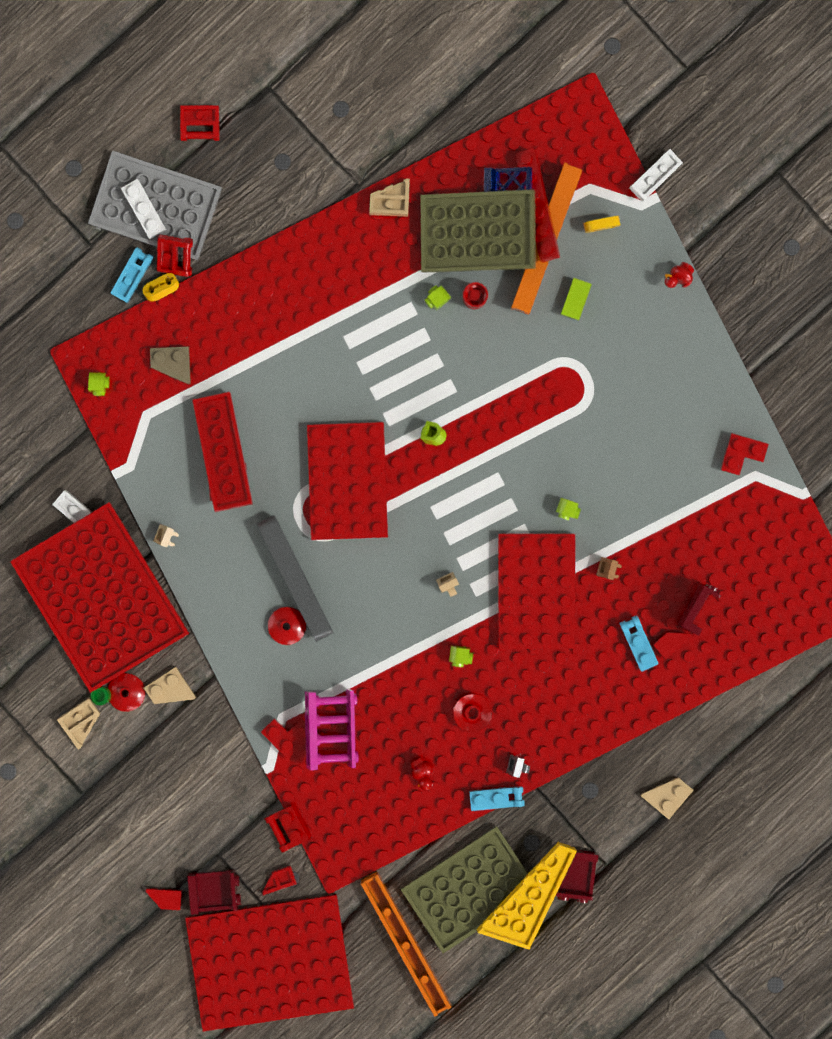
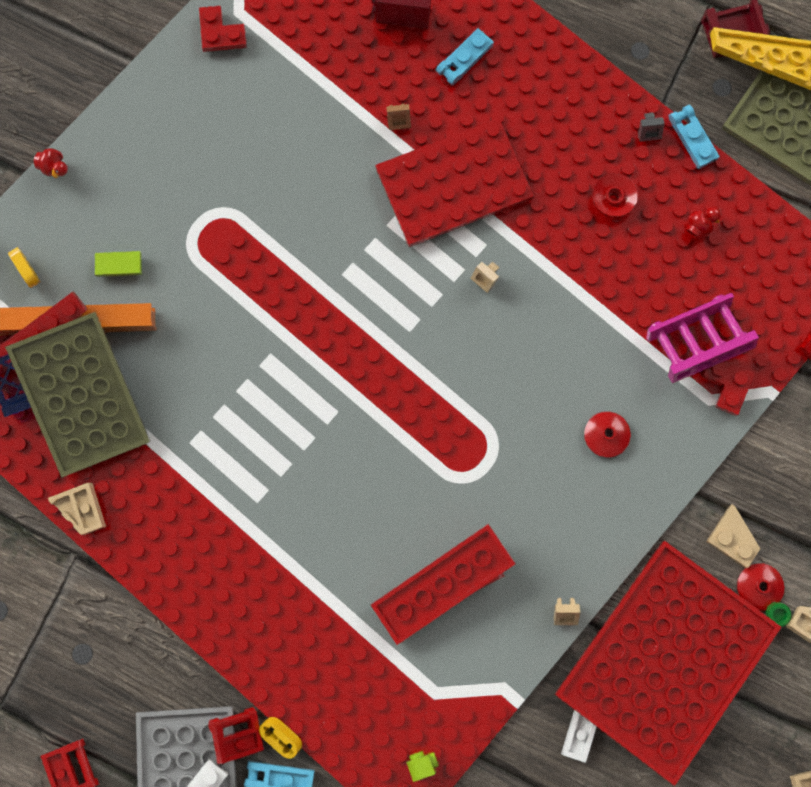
camera: 110 degrees left, 10 degrees down
dark tan wing [150,347,191,384] -> none
dark grey beam [257,515,333,642] -> none
red plate [307,422,388,540] -> none
lime plate [420,421,446,446] -> none
lime plate [424,285,452,311] -> none
lime plate [449,646,473,667] -> none
red wheel [463,282,488,310] -> none
lime plate [556,498,581,520] -> none
red tile [653,632,692,659] -> none

